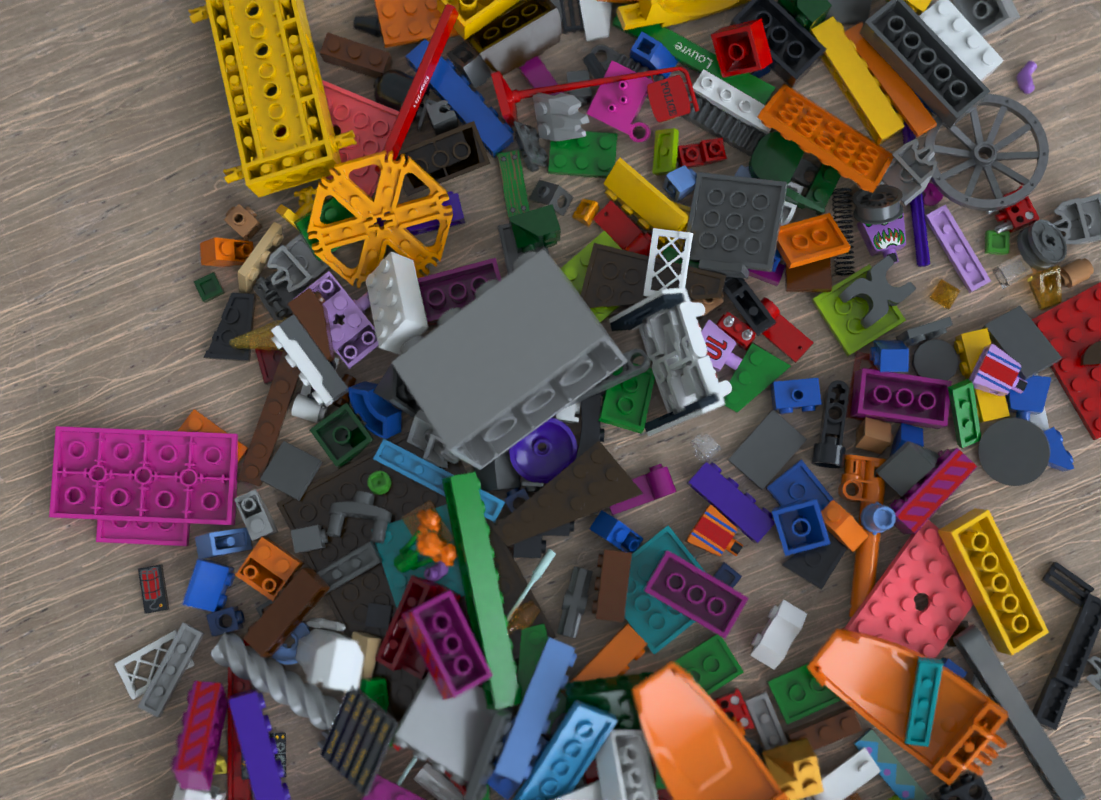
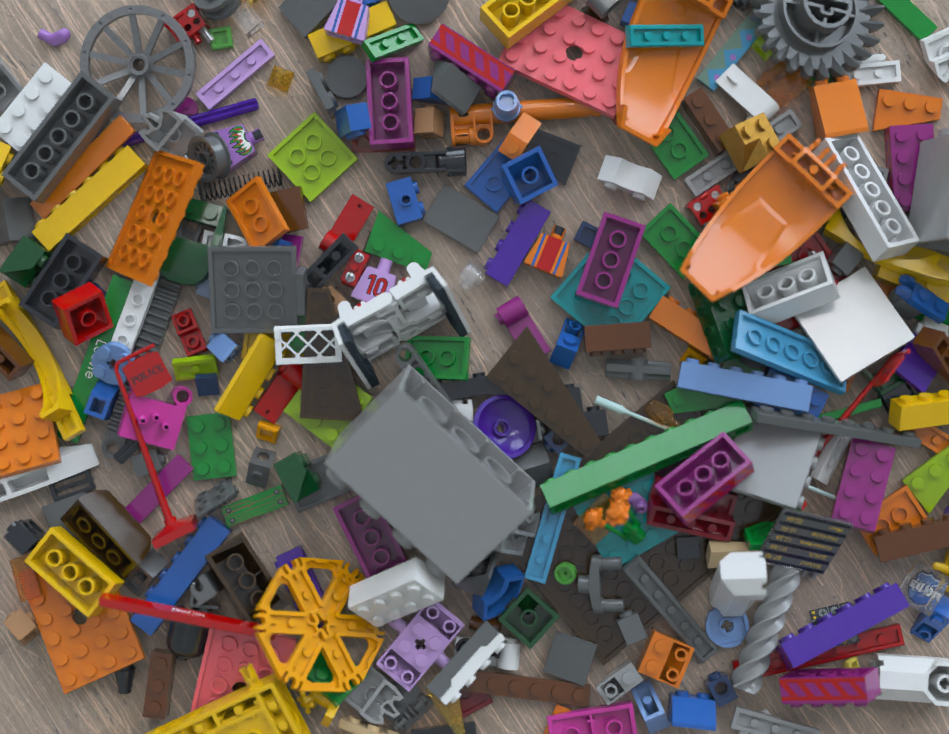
camera: 105 degrees left, 5 degrees up
reddish brown brick [243,568,331,657] -> none
reddish brown slope [288,288,335,362] -> none
white piece [307,618,346,631] -> none
light grey plate [533,93,590,141] -> none
dark grey piece [839,256,916,329] -> none
none -> medium blue plate [92,341,135,385]
none -> dark blue tile [195,373,220,397]
none -> light orange slope [679,345,707,365]

